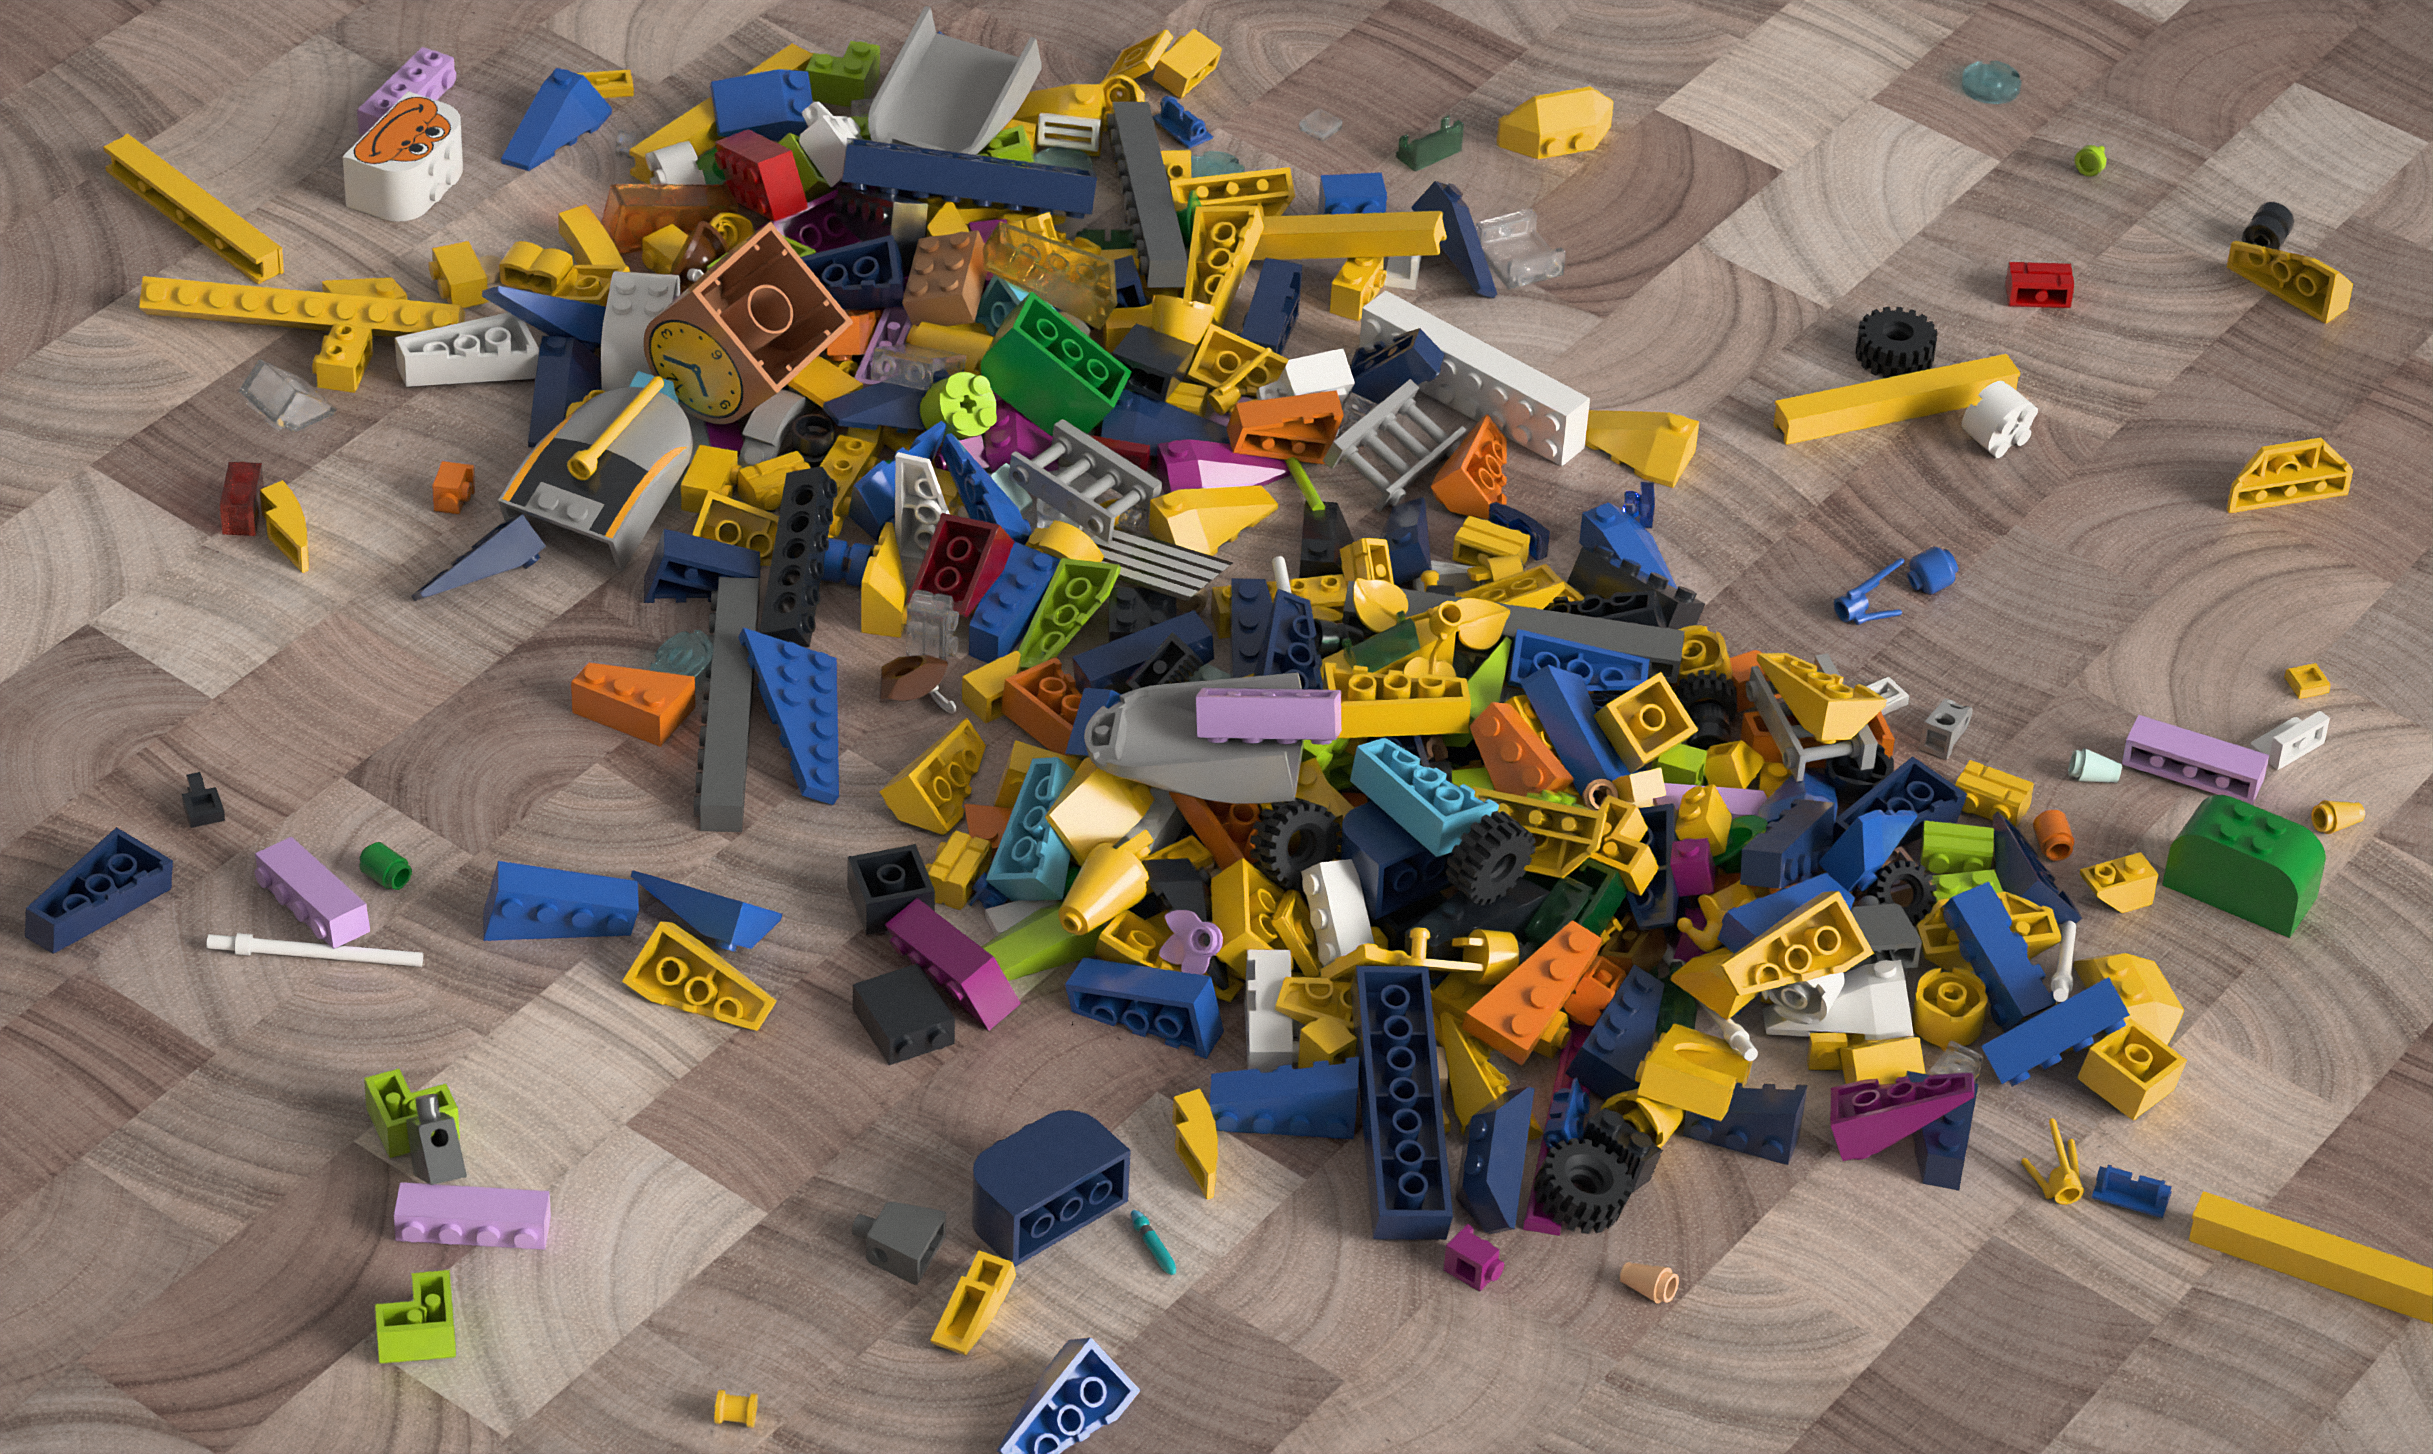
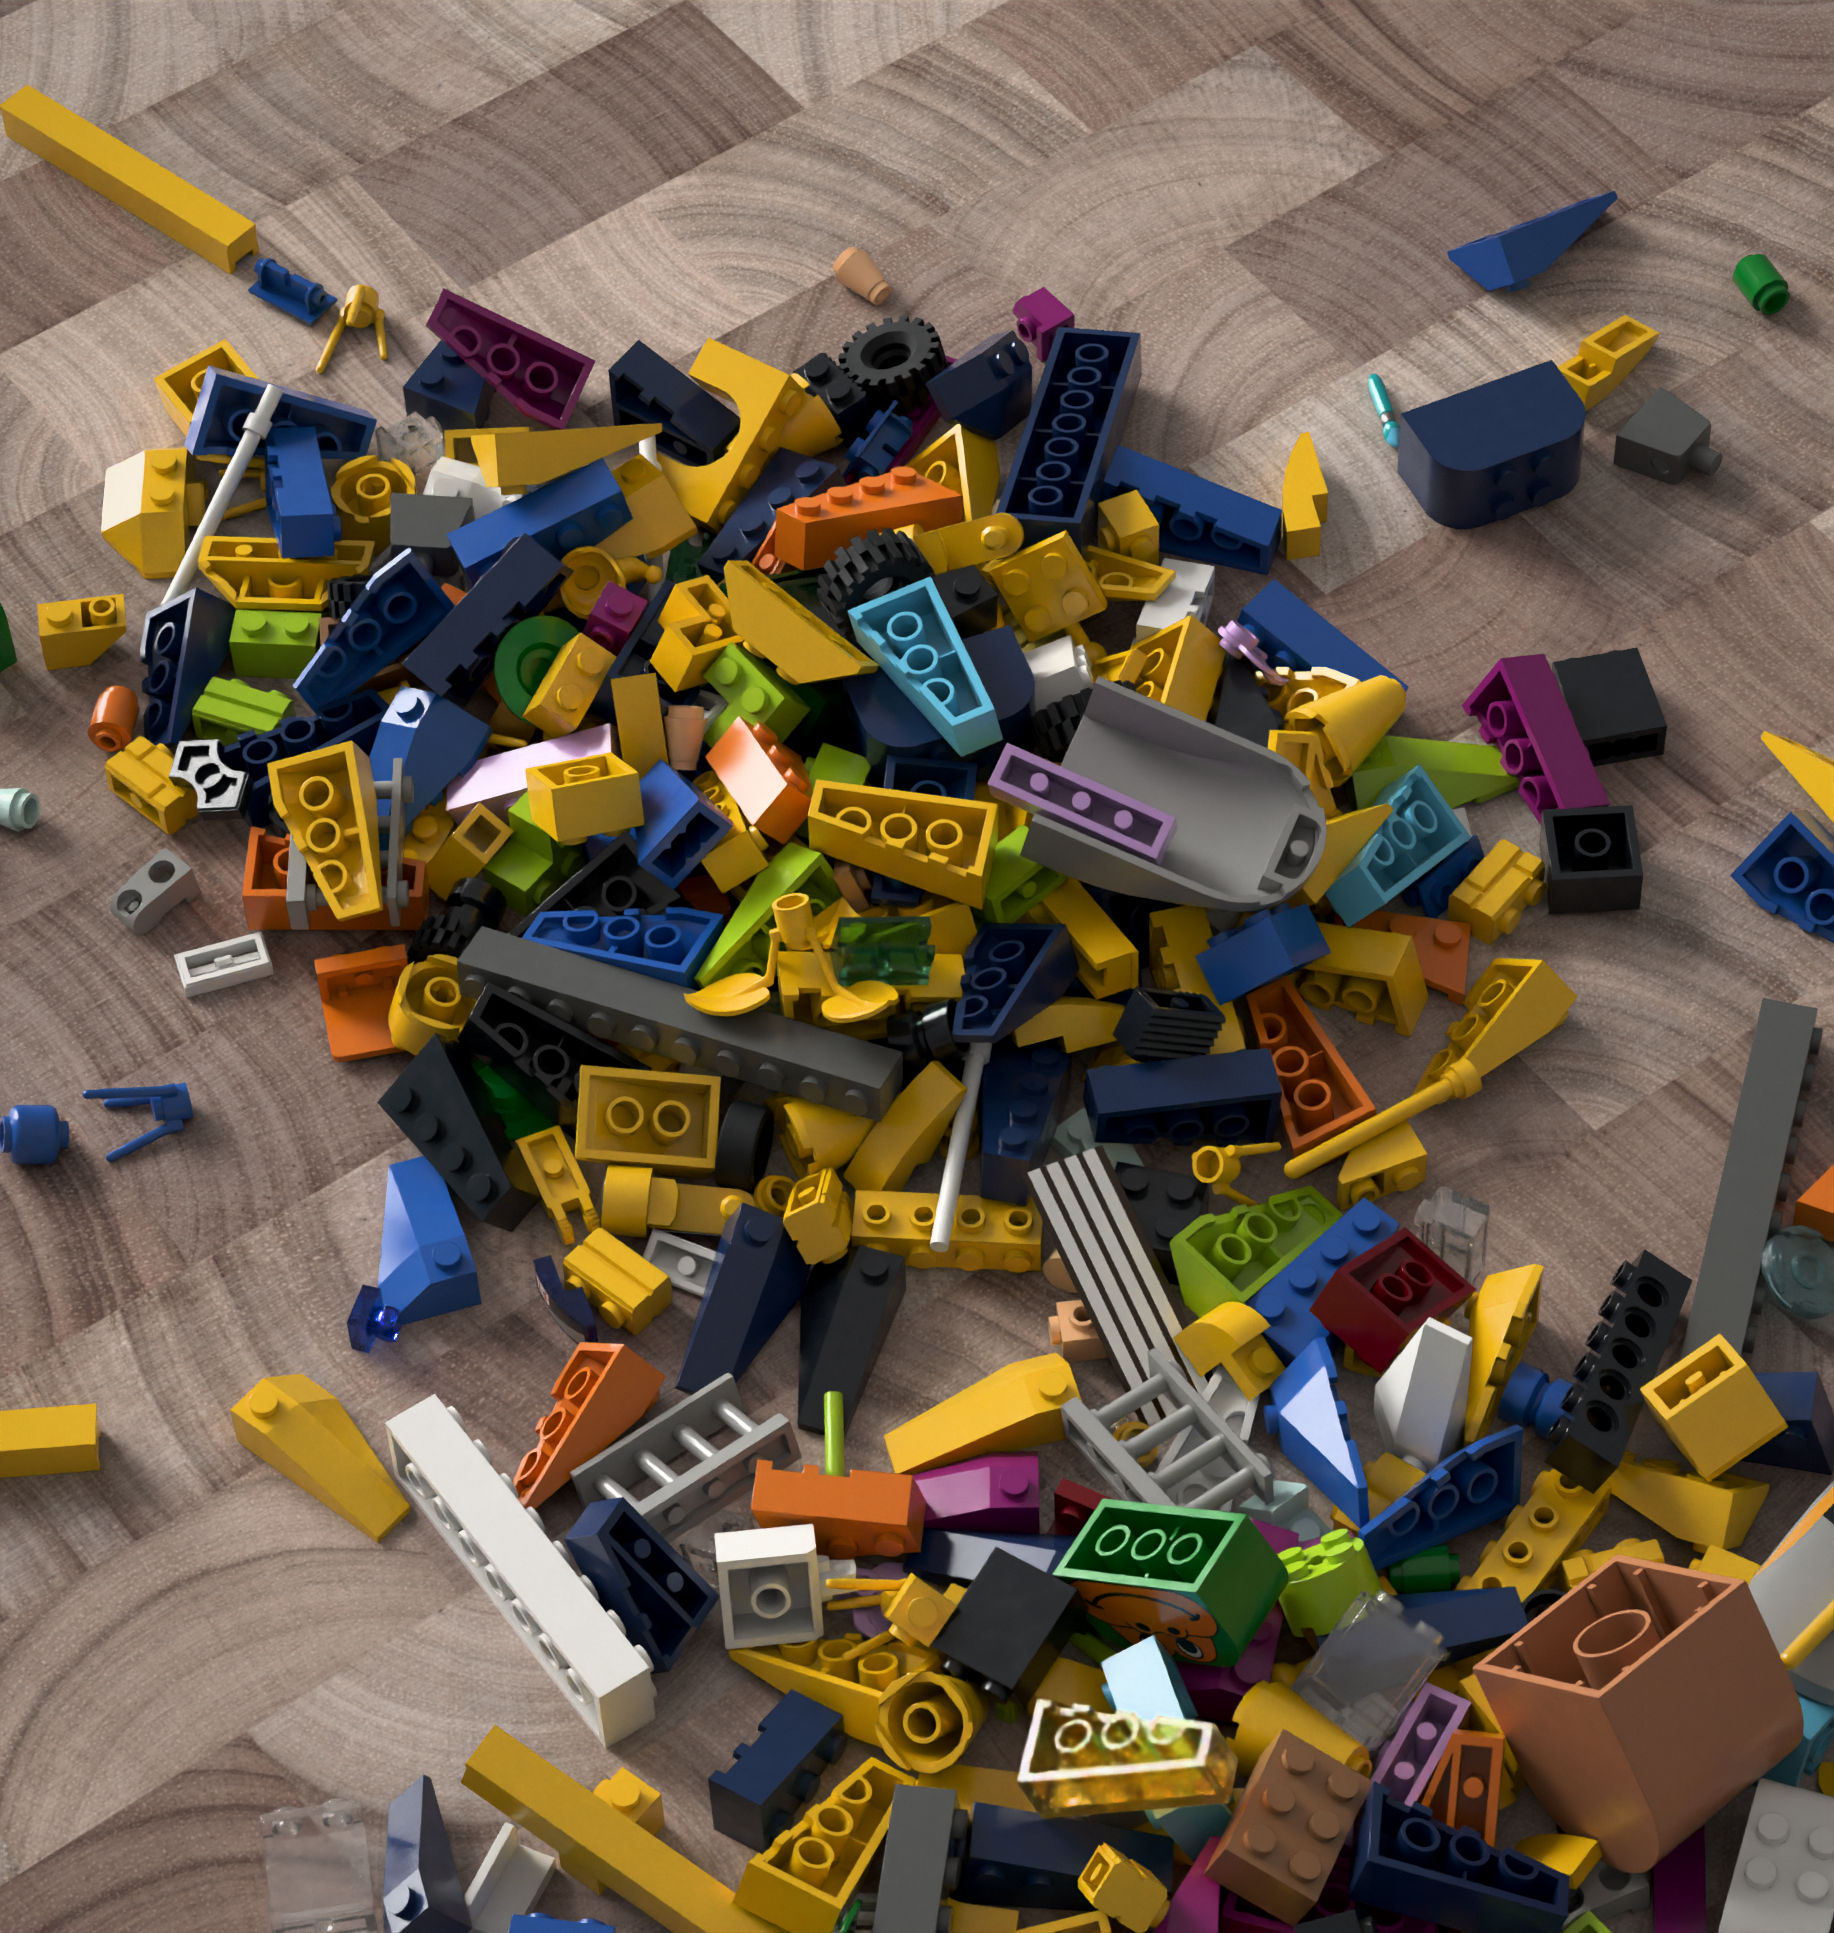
camera: 160 degrees left, 10 degrees up
blue wing [738,627,839,805] -> none
reddish brown hat [880,655,956,714] -> none
none -> black tile [169,739,254,821]
none -> yellow brick [883,1573,957,1648]
none -> yellow plant [1192,1142,1281,1207]
none -> yellow piece [1284,1058,1482,1179]
none -> yellow slope [1640,1334,1788,1483]
none -> green brick [1732,254,1790,315]

